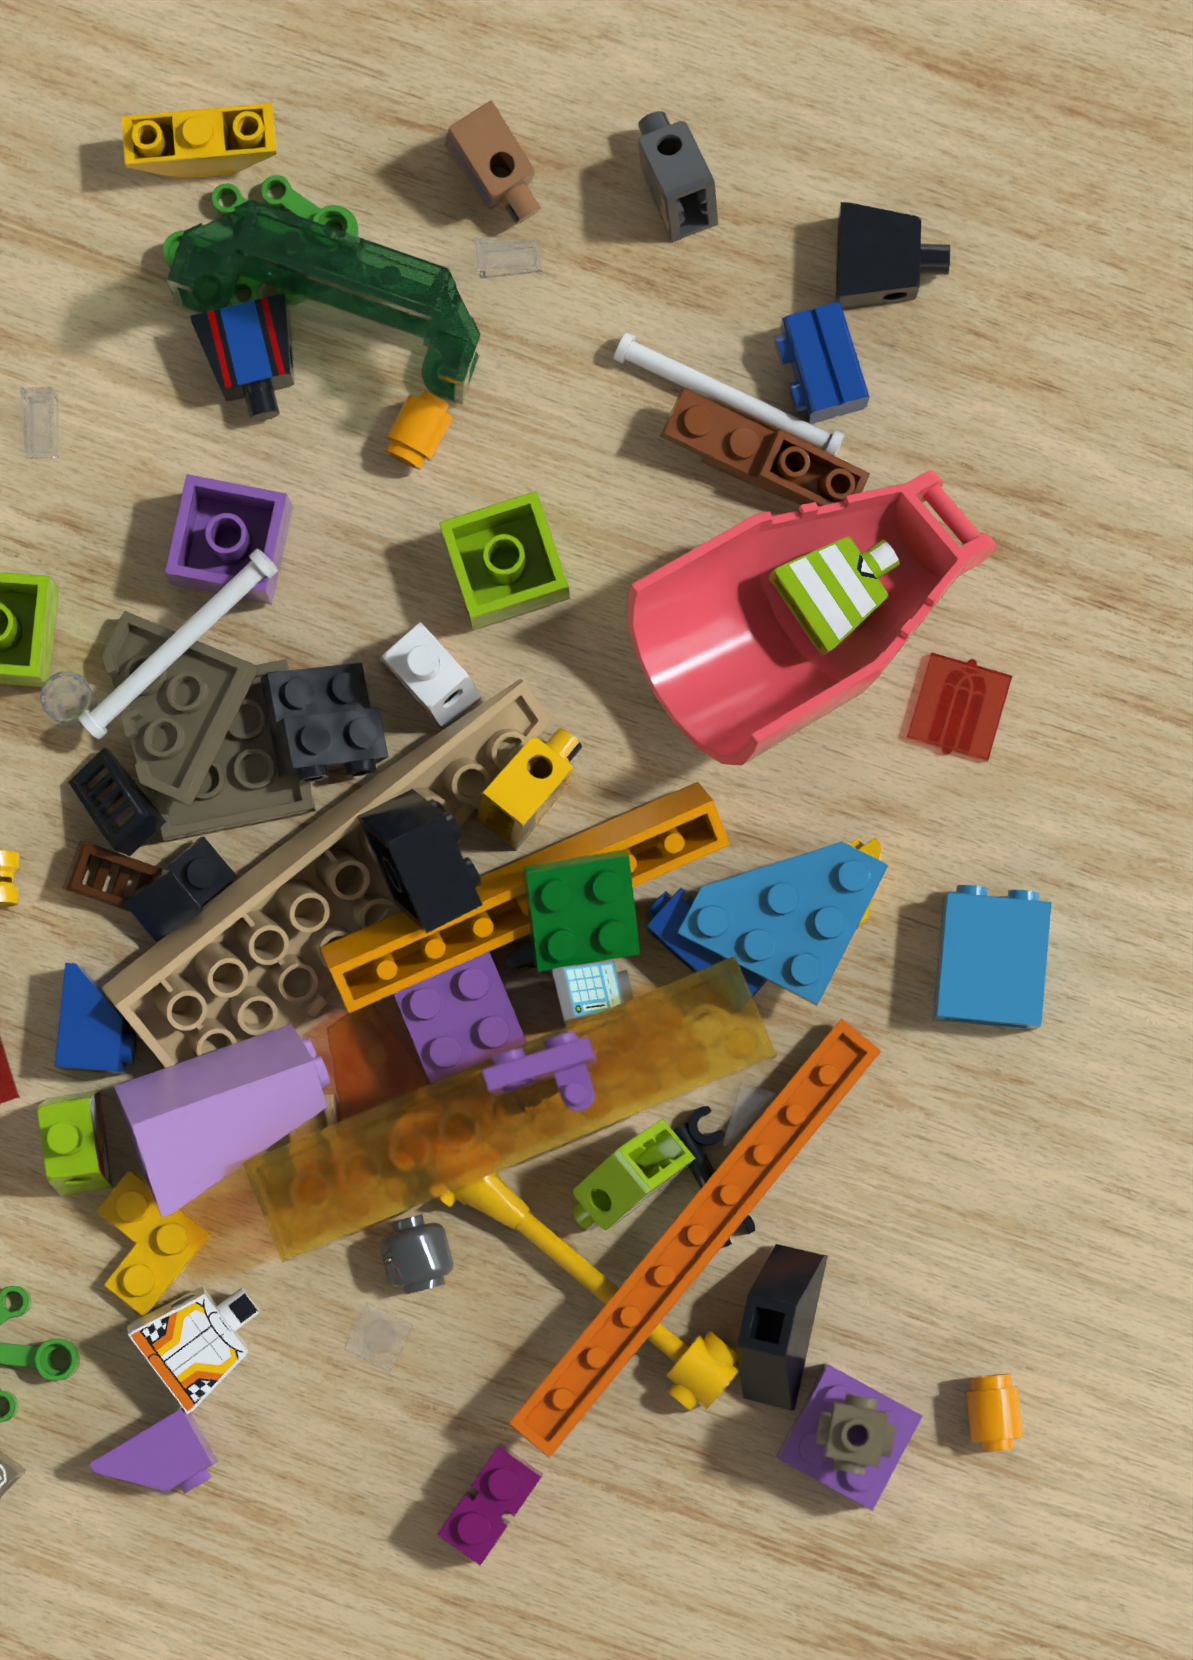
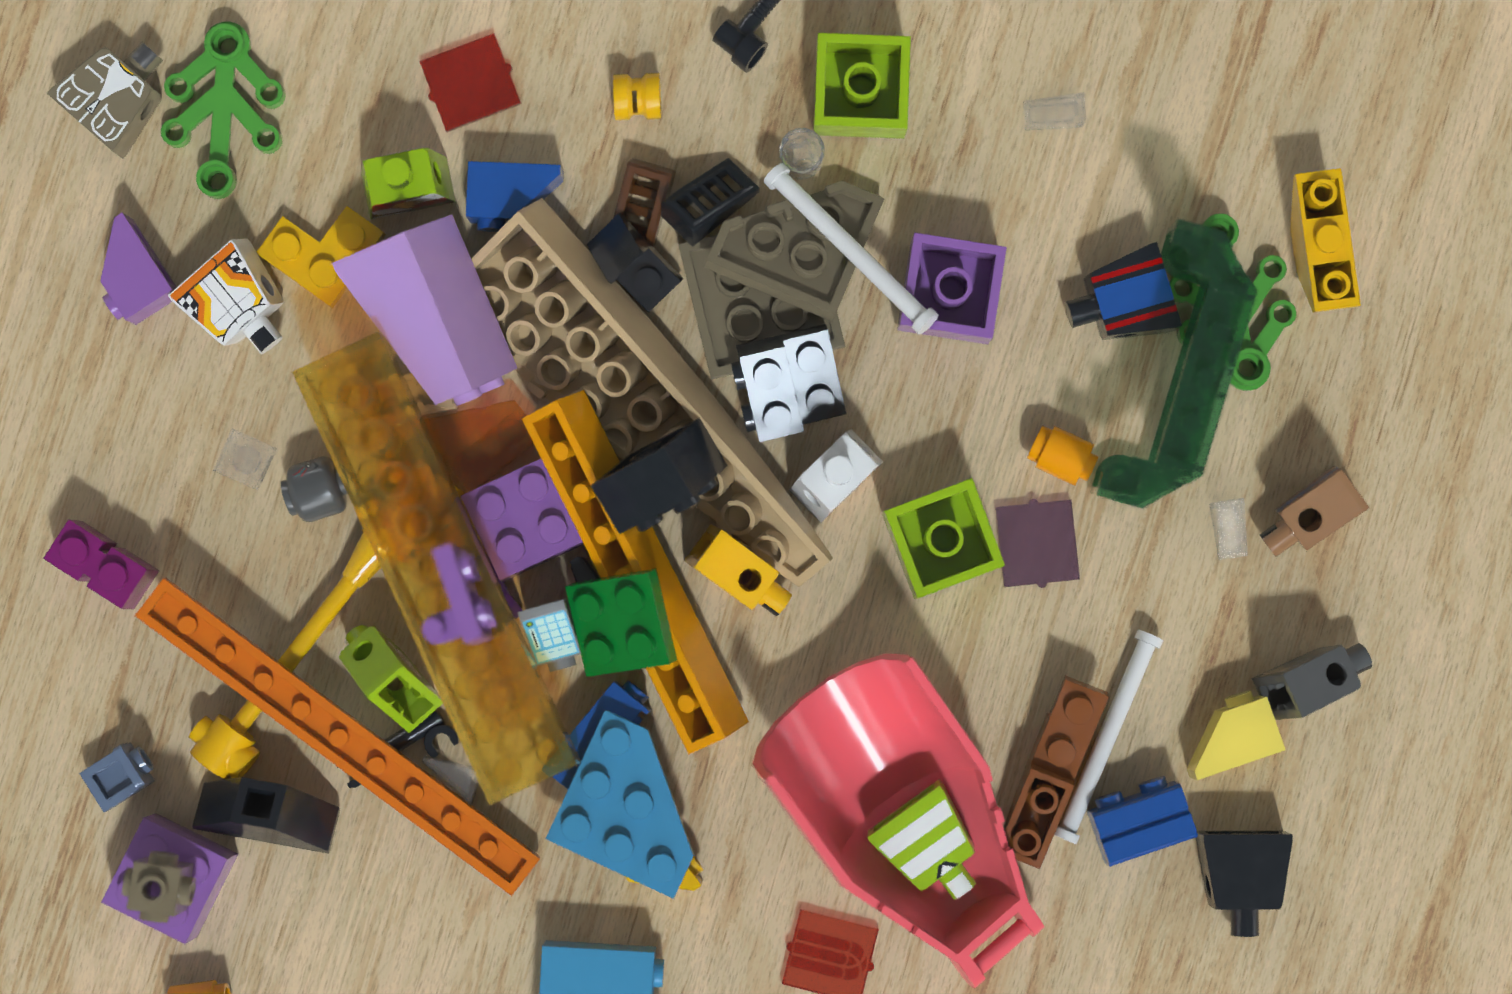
camera: 80 degrees right, 5 degrees up
none -> sand blue bracket [79,742,155,812]
none -> clear purple piece [995,499,1080,588]
none -> light yellow slope [1187,690,1286,780]

